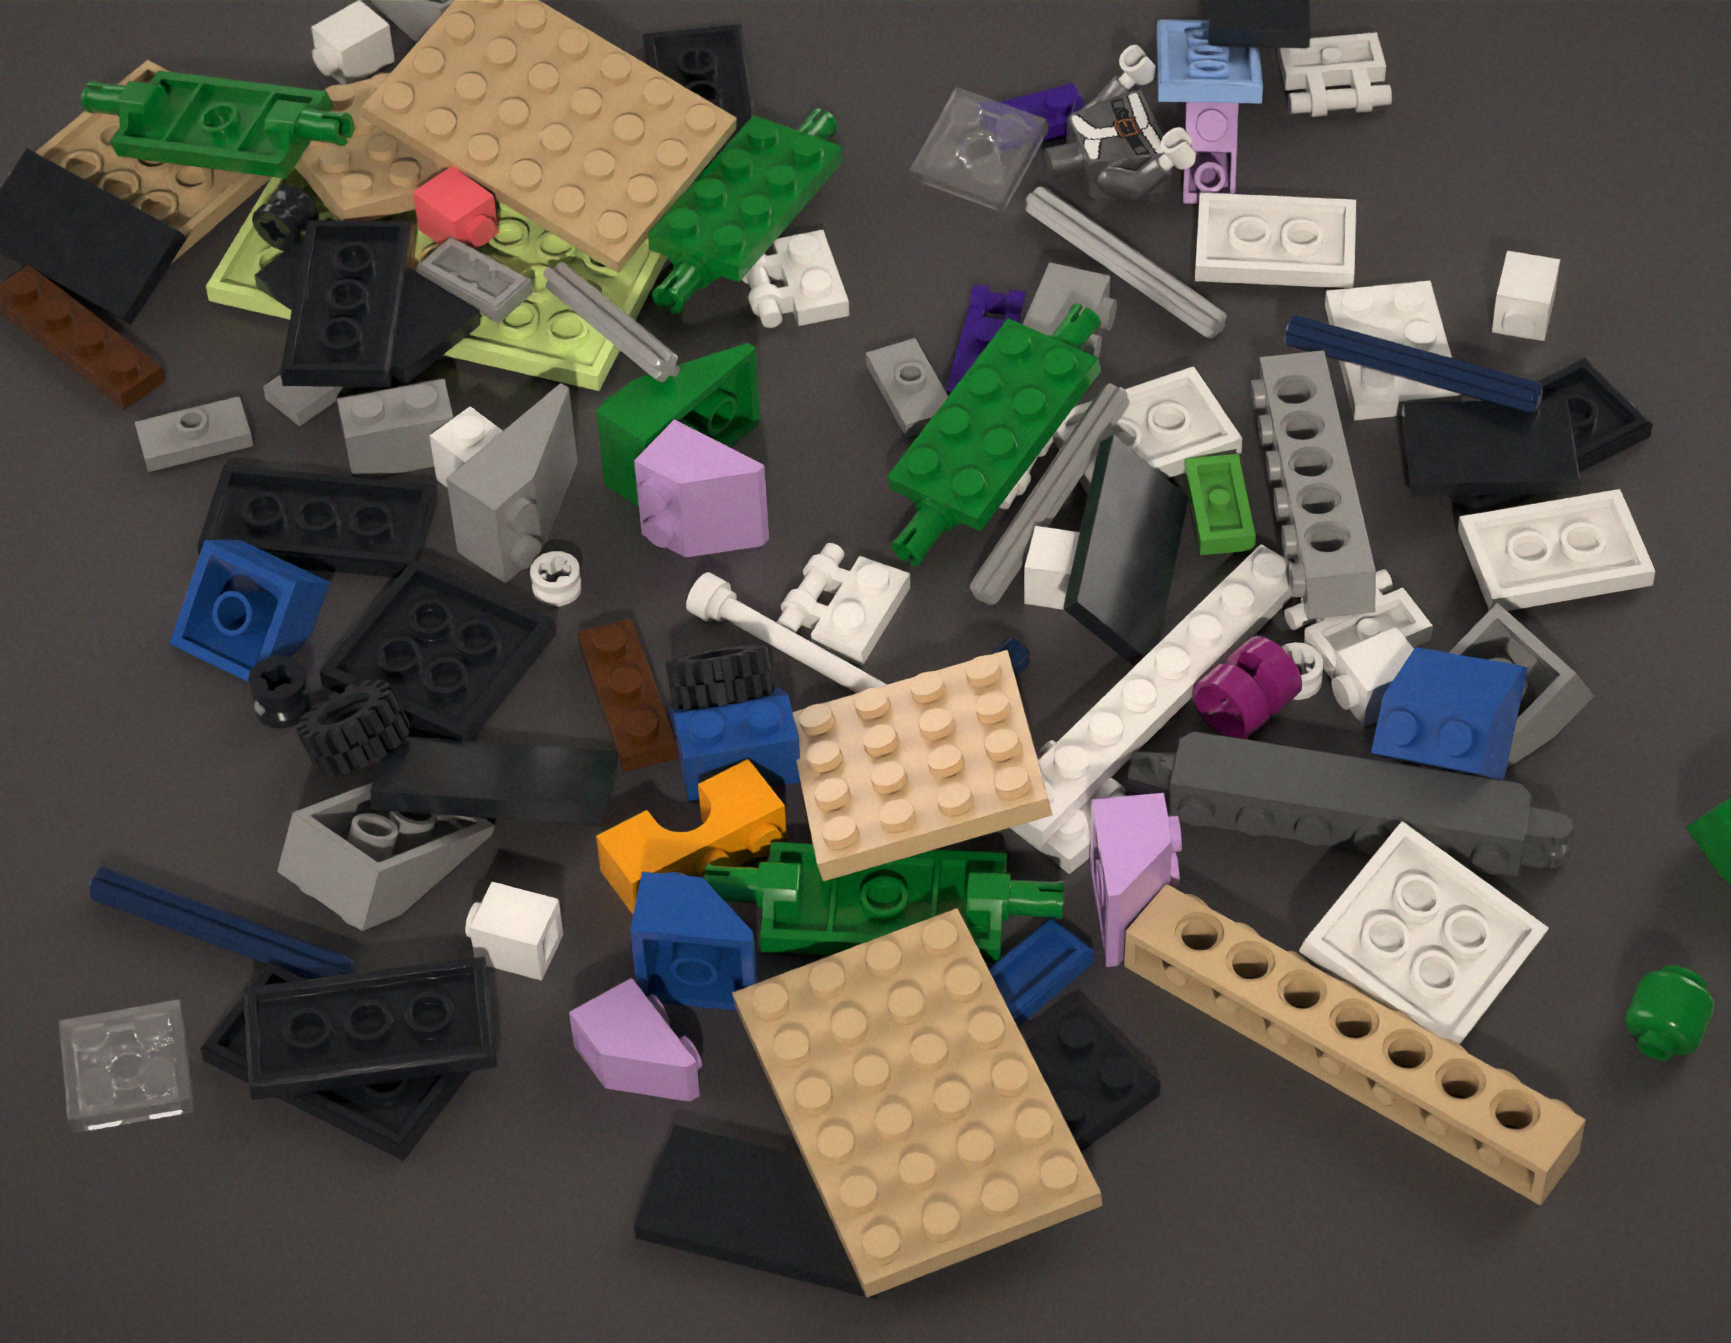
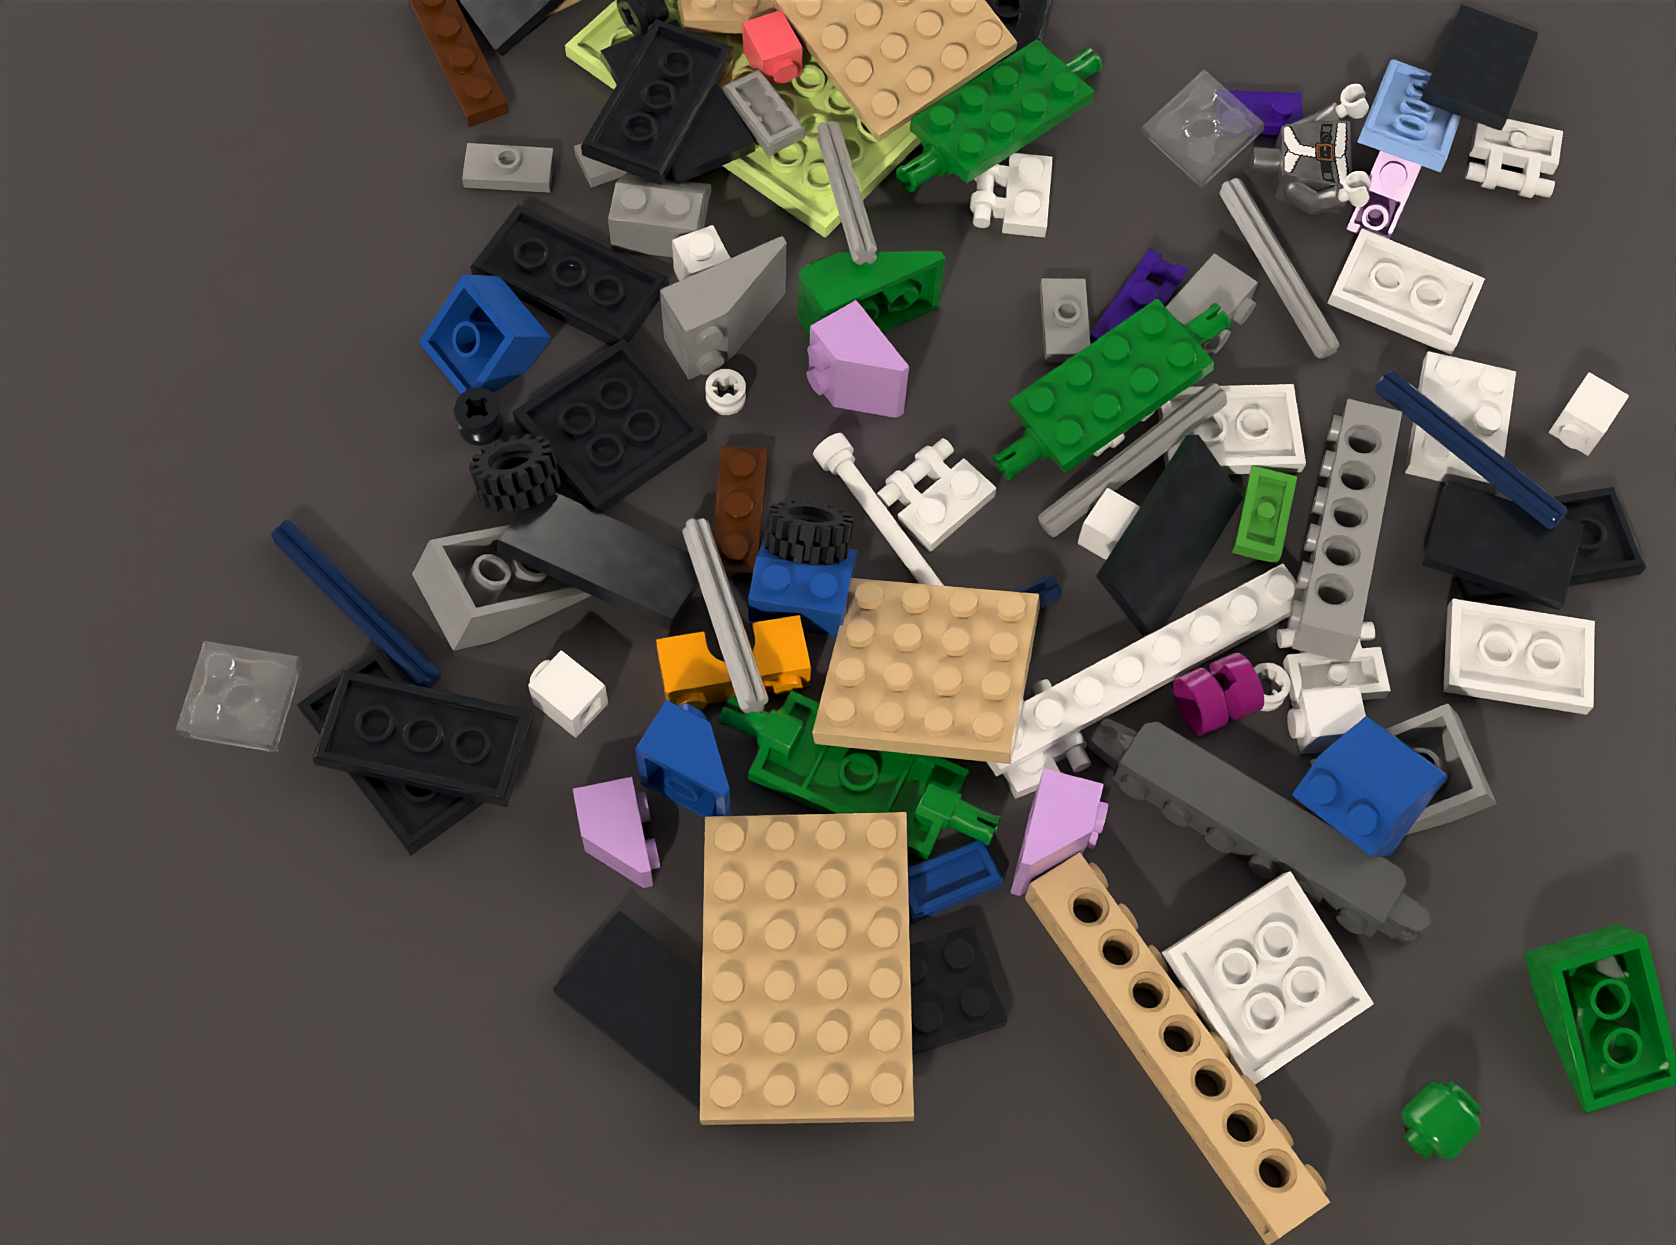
camera: 15 degrees right, 15 degrees up
none -> light grey axle [682,518,768,713]

